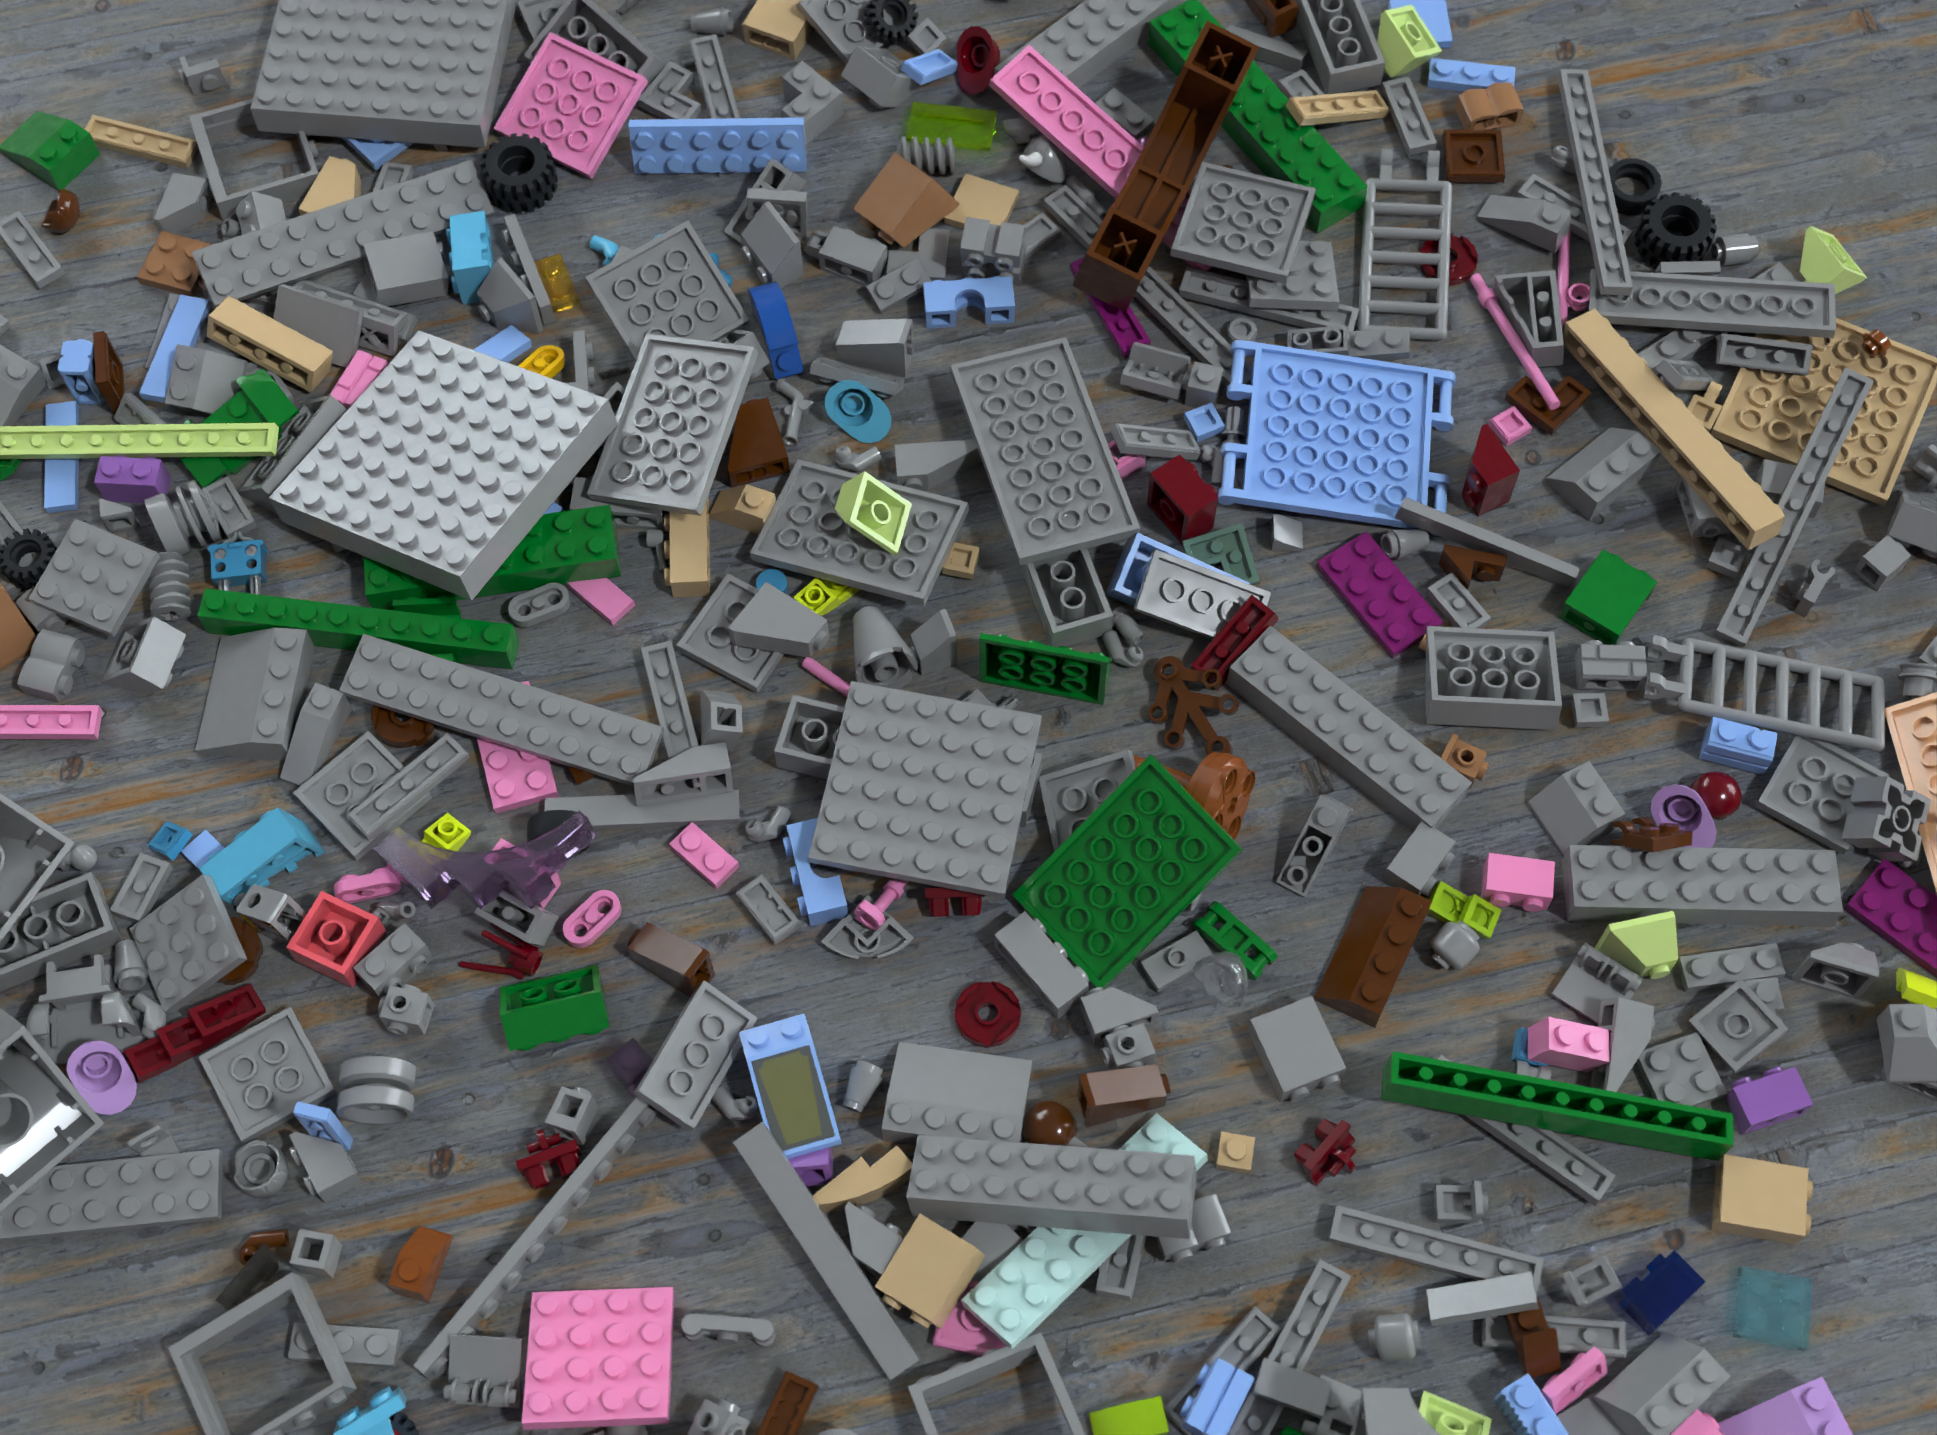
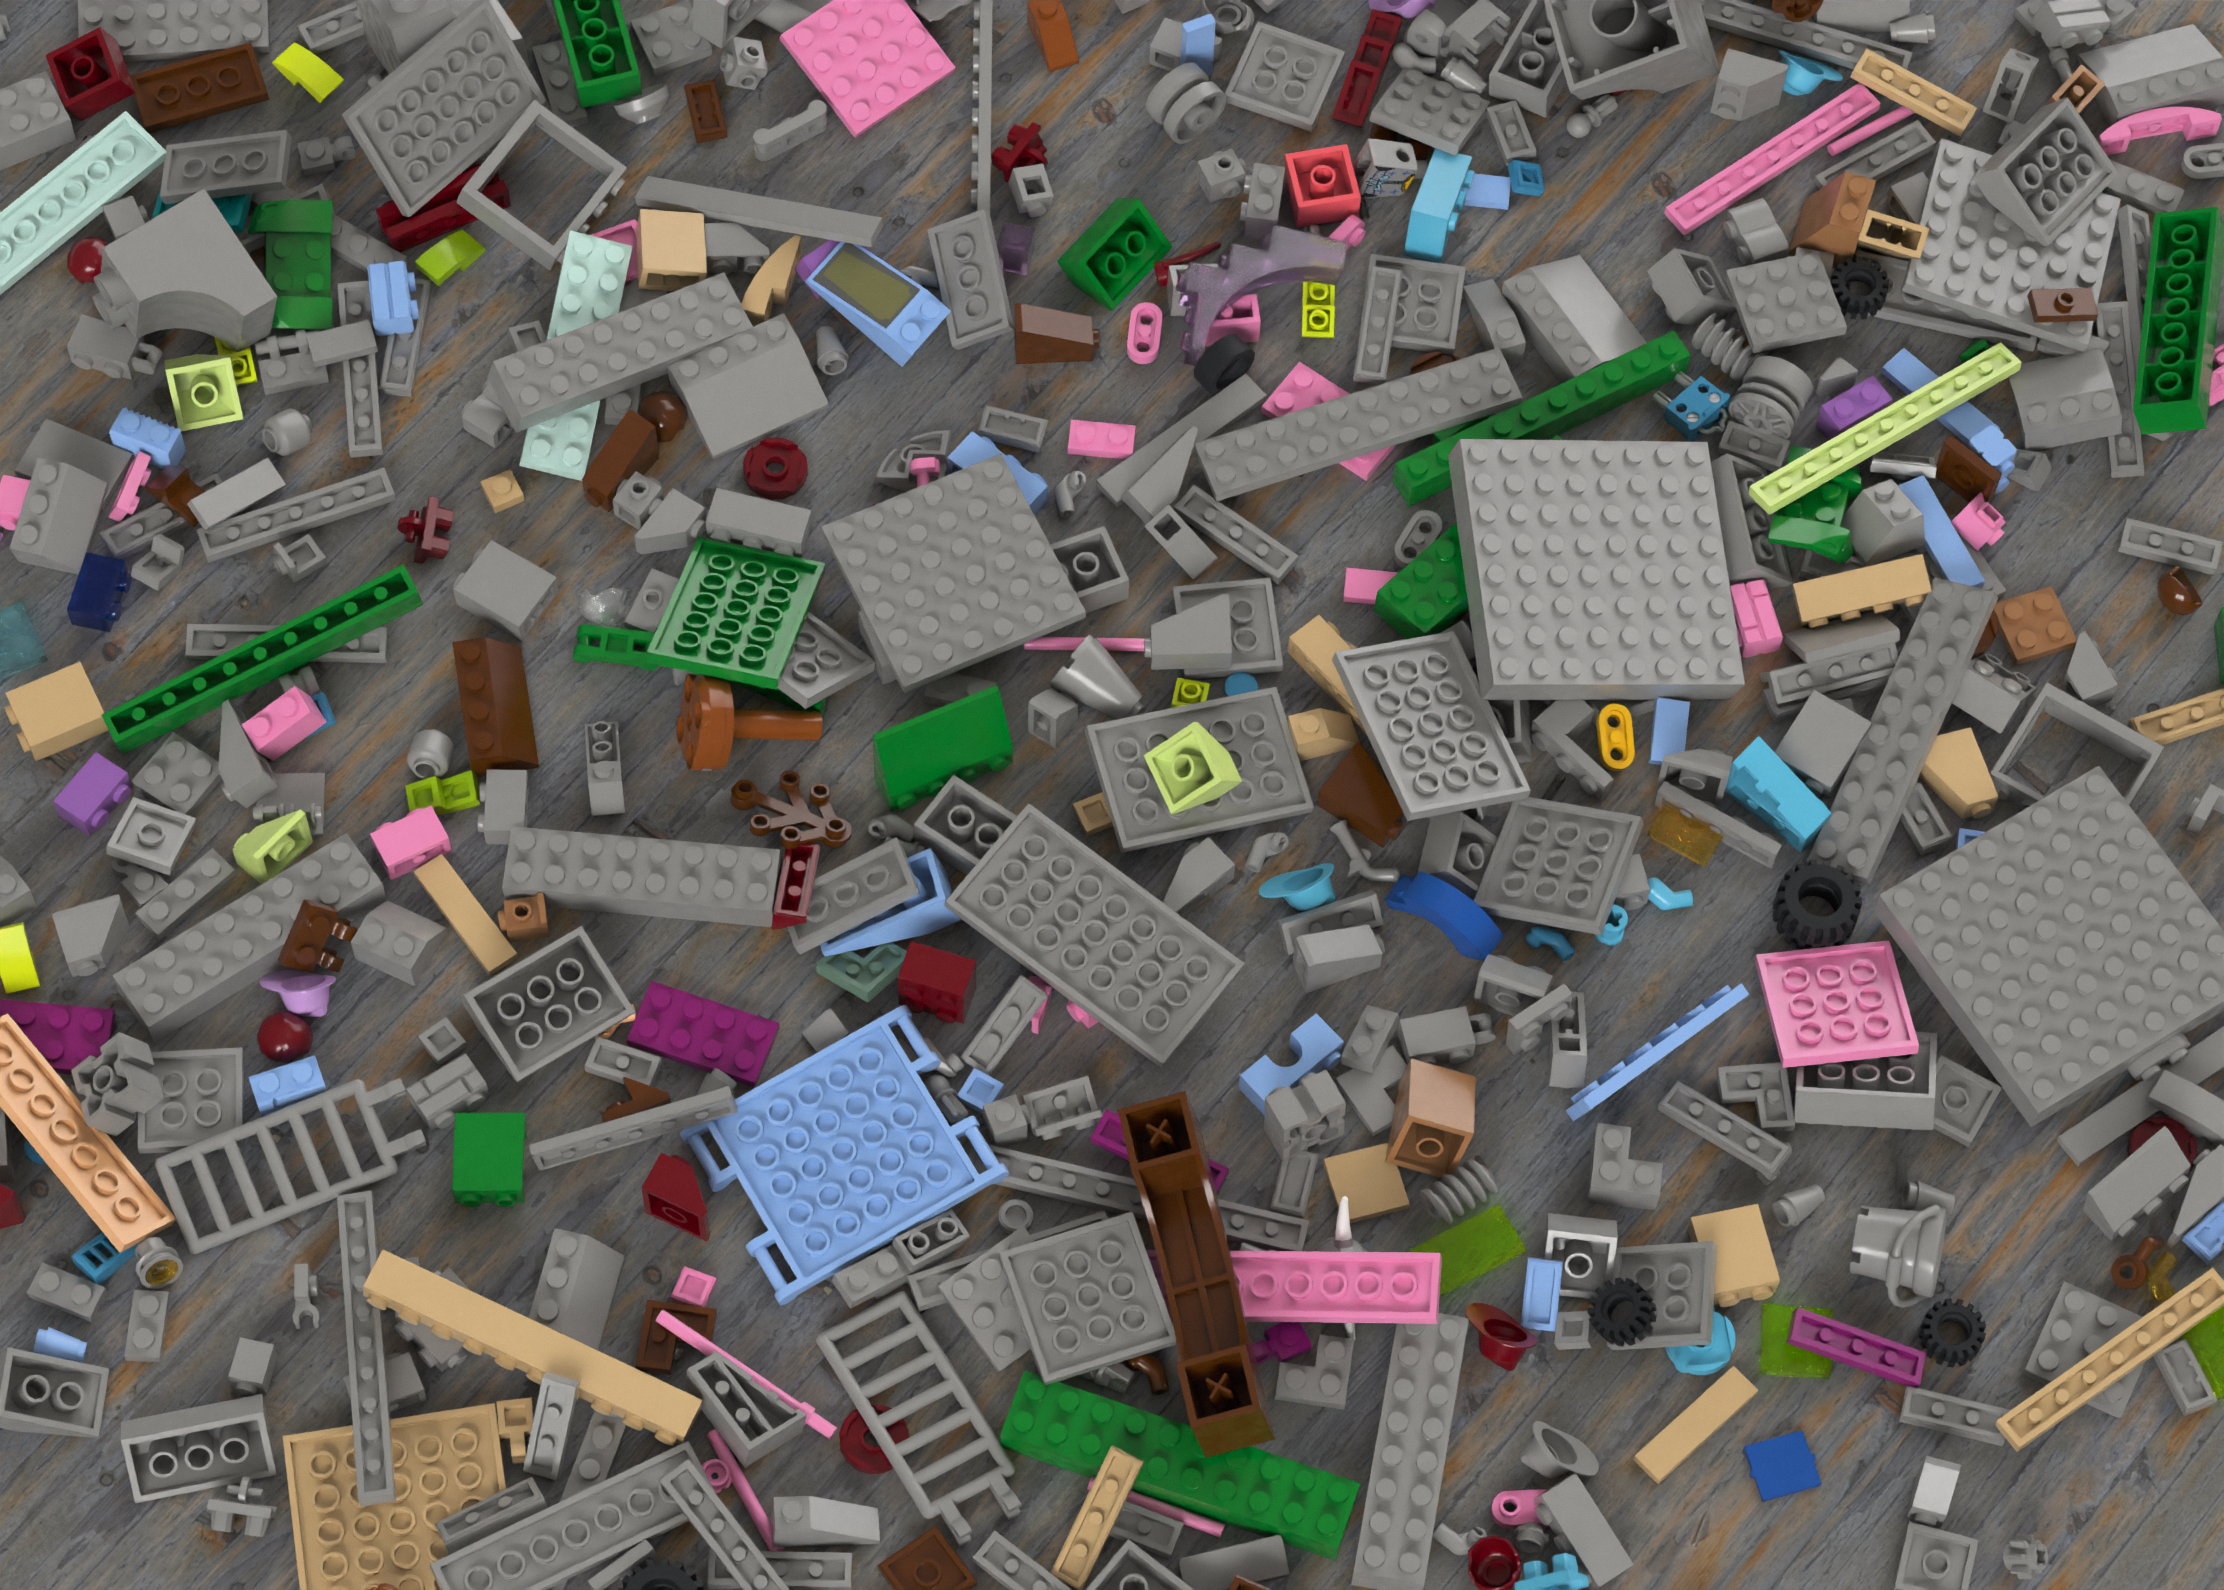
camera: 140 degrees right, 0 degrees up
none -> tan tile [413,854,518,976]
none -> bright pink window [1951,492,2006,551]

